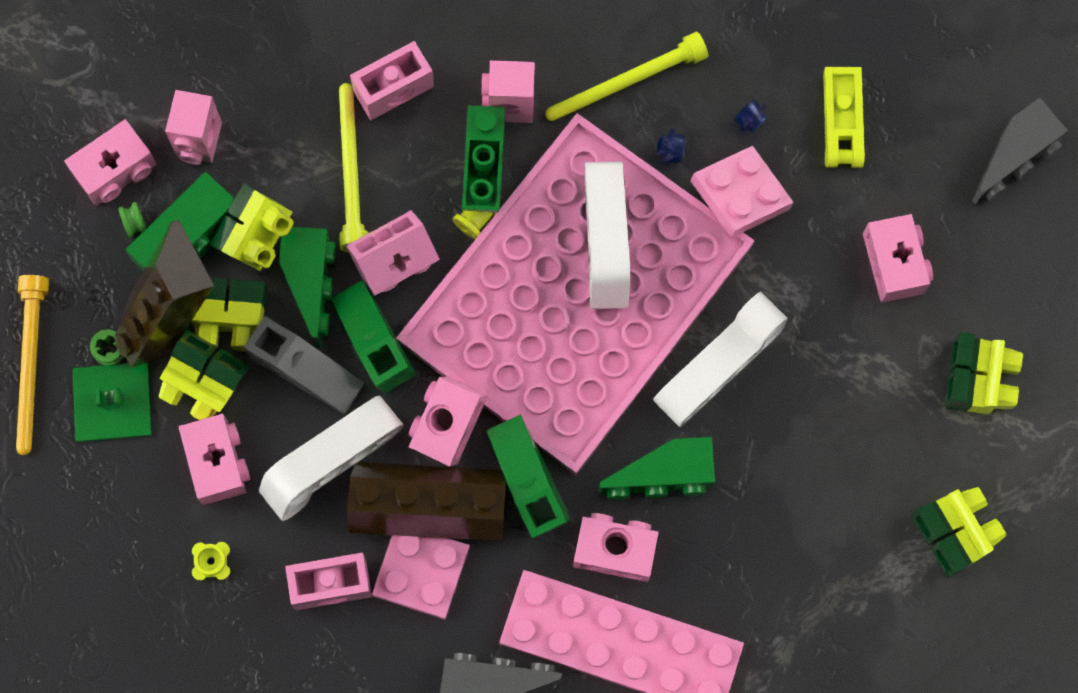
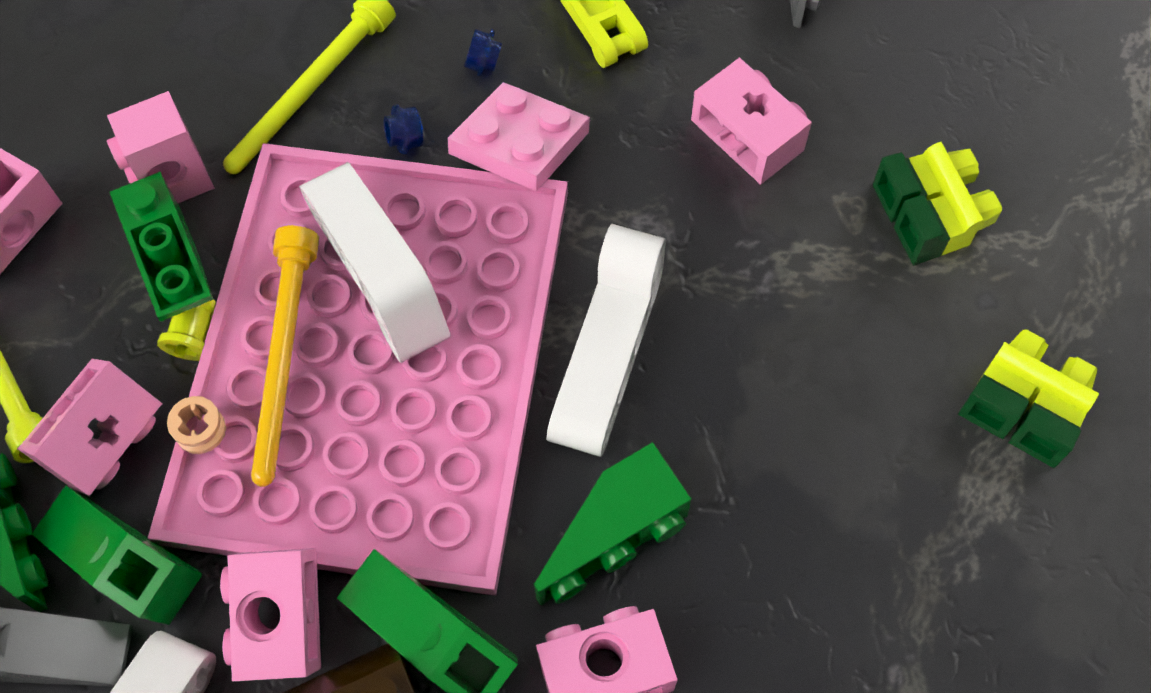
camera: 25 degrees left, 10 degrees down
none -> light nougat bush [167,396,226,454]
none -> yellow piece [251,225,319,487]

